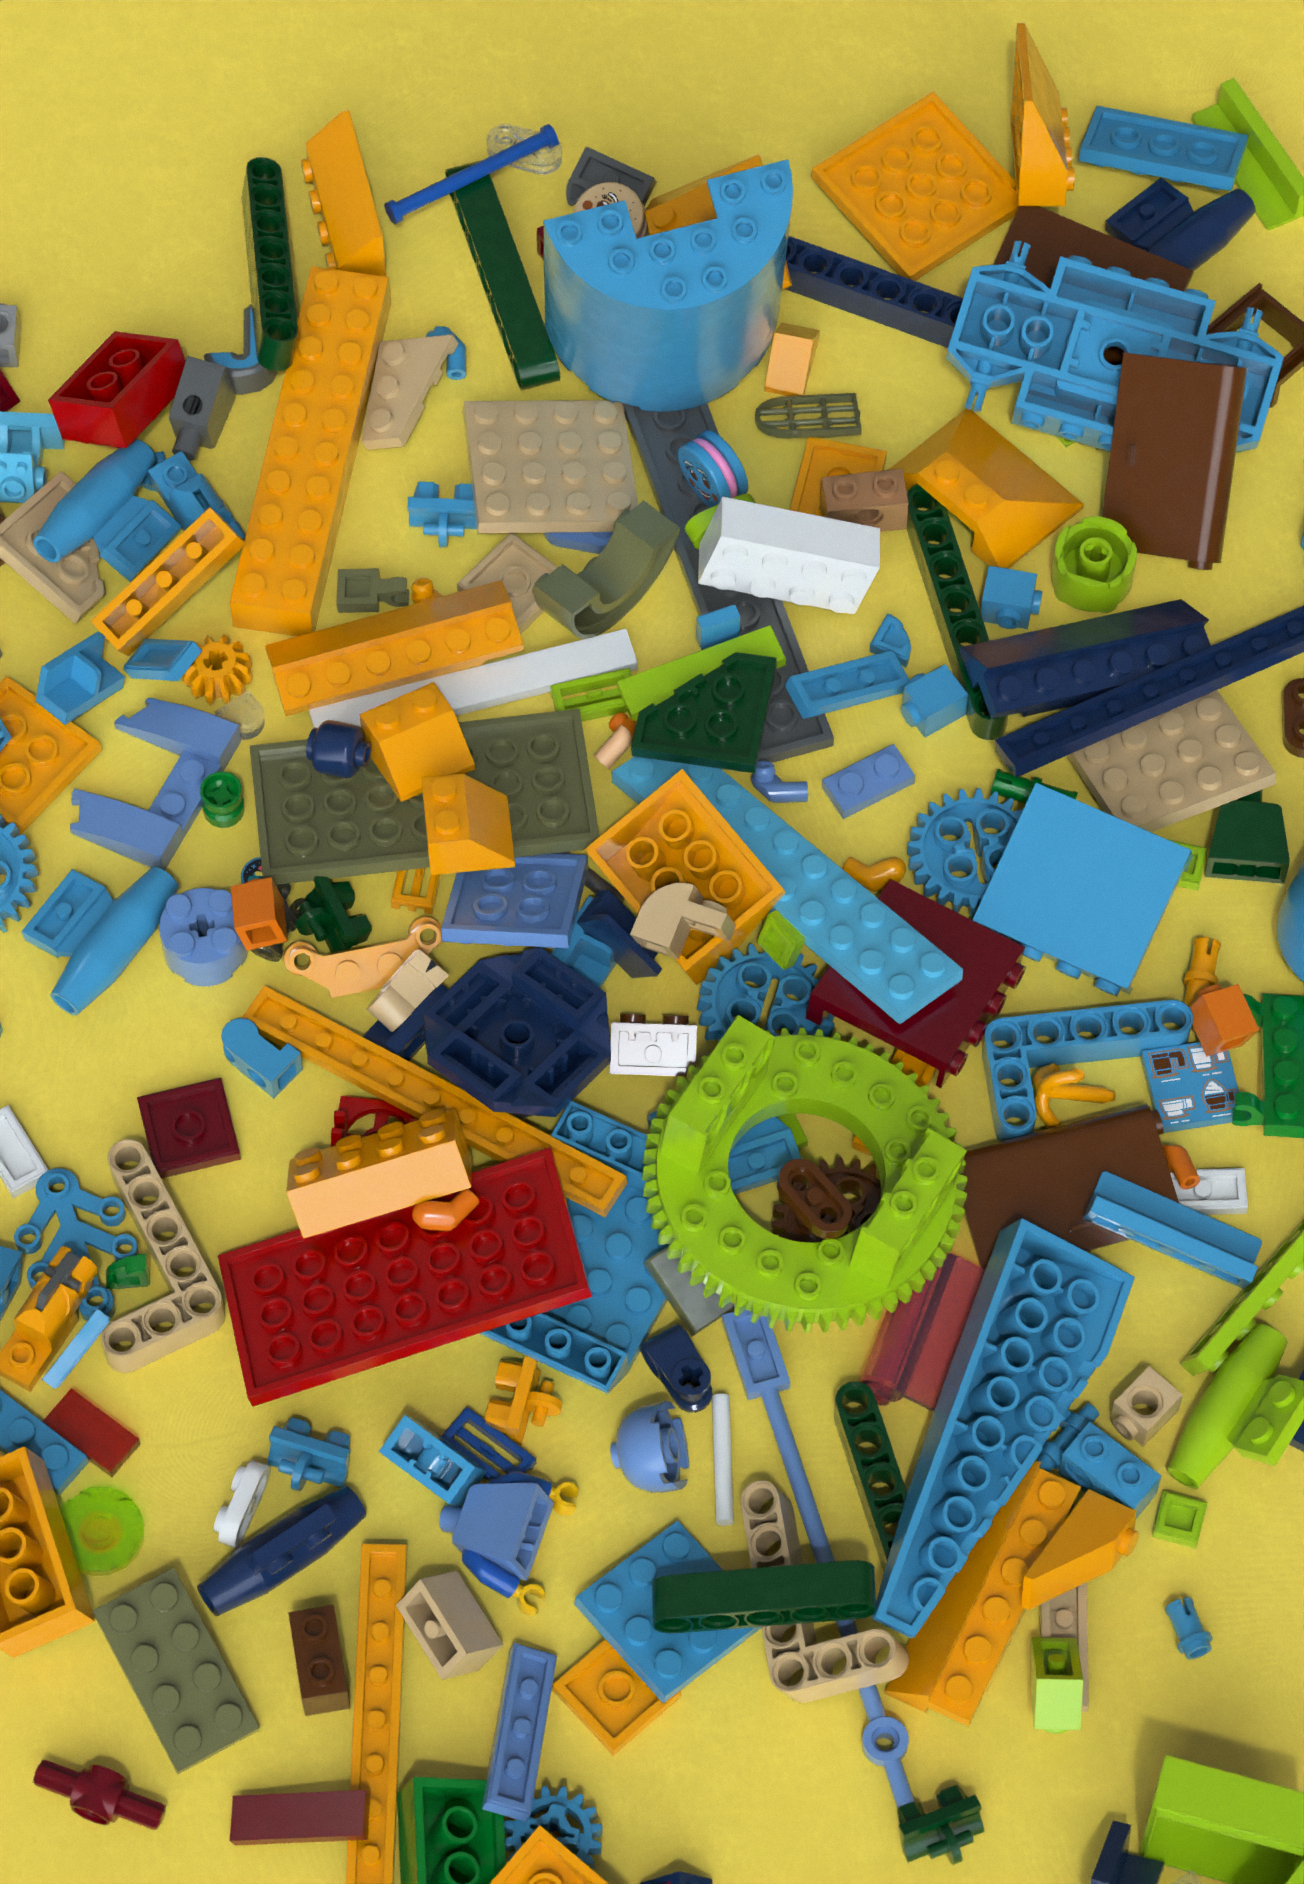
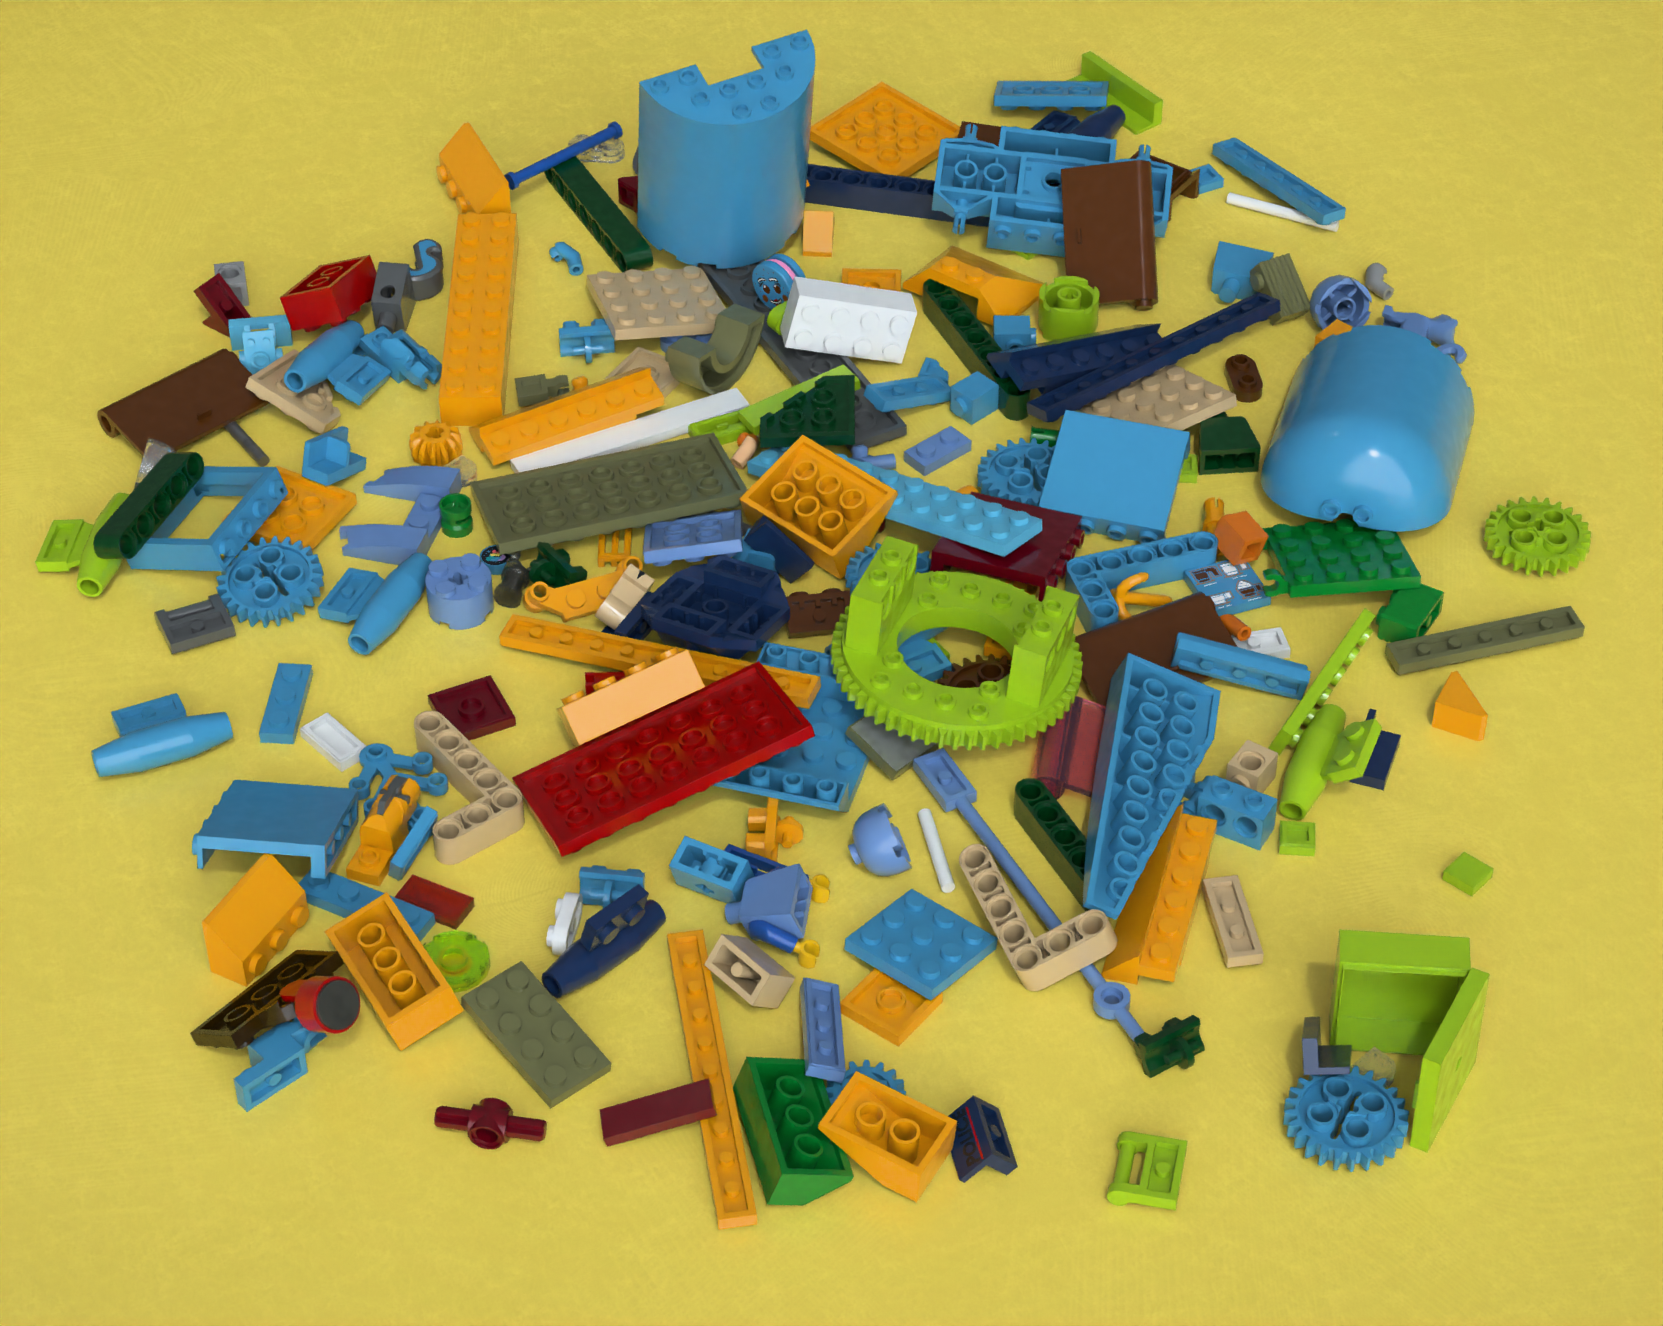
camera: 10 degrees left, 20 degrees down
light orange brick [91,507,247,657] -> none
green tile [106,1254,150,1290] -> none
dark azure tile [123,639,202,681] -> none
dark azure leg [221,1018,303,1098] -> none
orange brick [231,877,288,951] -> none
dark green beam [242,157,298,371] -> none
reddish brown brick [288,1605,350,1716] -> none
dark blue head [306,720,371,778] -> none
light orange slope [359,682,475,802] -> none
tan wing [361,334,459,450] -> none
orange arm [412,1189,480,1231] -> none
light orange slope [421,774,515,875] -> none
tan brick [630,883,736,960] -> none
dark blue piece [639,1323,712,1412] -> none
dark green beam [652,1560,876,1633] -> none
dark azure tile [696,605,740,650] -> none
olive window [755,393,861,438] -> none
lime tile [757,910,805,970] -> none
reddish brown plate [777,1159,852,1239] -> none
medium nougat brick [820,468,909,532] -> none
light orange slope [1010,23,1075,206] -> none
light orange slope [1021,1489,1139,1610] -> none
lime slope [1031,1637,1083,1734] -> none
dark azure pin [1165,1597,1212,1659] -> none

